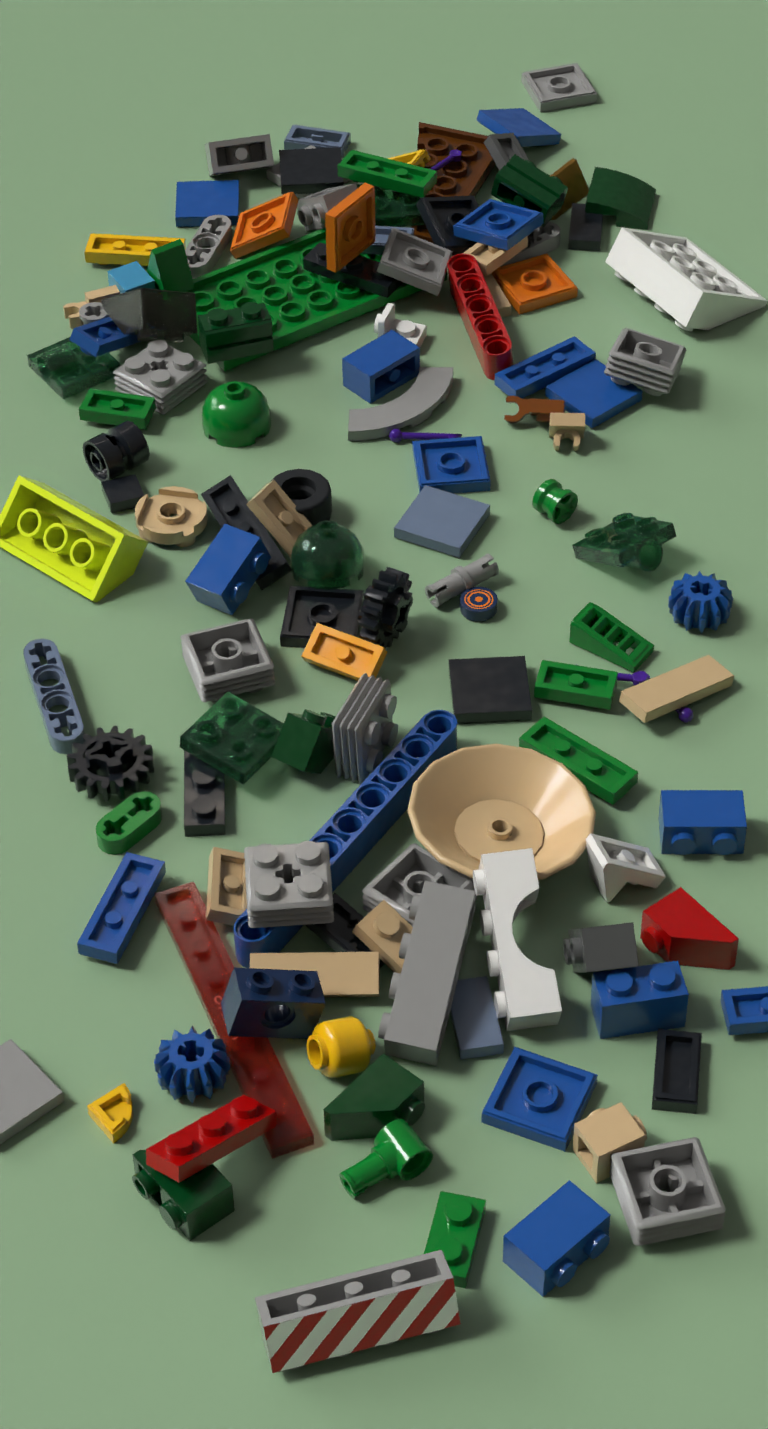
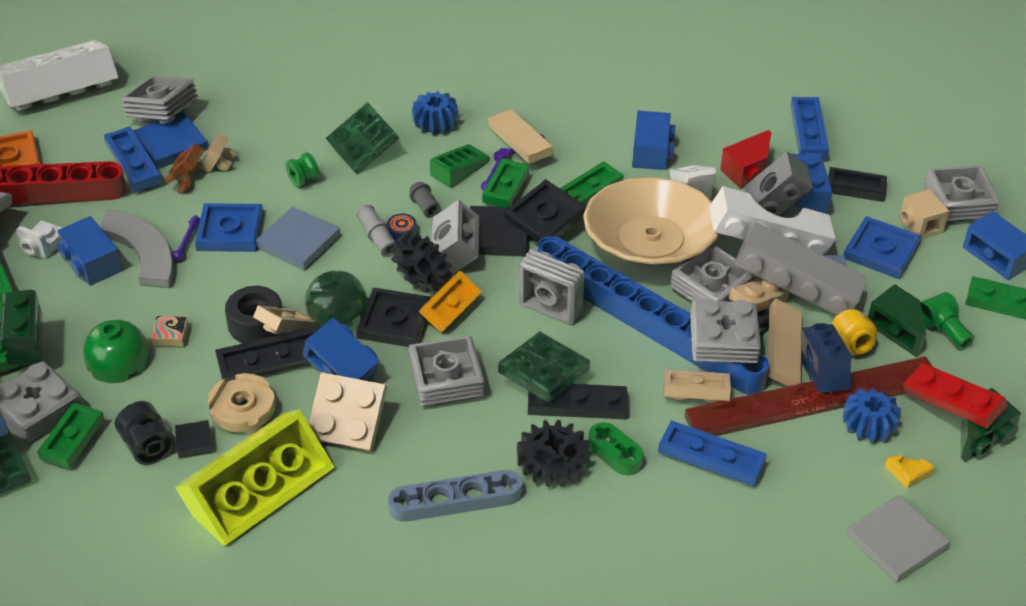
camera: 85 degrees left, 0 degrees up
dark green slope [271,709,336,774] -> none
none -> tan tile [150,315,189,347]
none -> tan plate [308,372,387,452]
none -> dark grey pin [409,182,441,218]
none -> light grey brick [432,200,479,274]
none -> black tile [504,179,587,242]

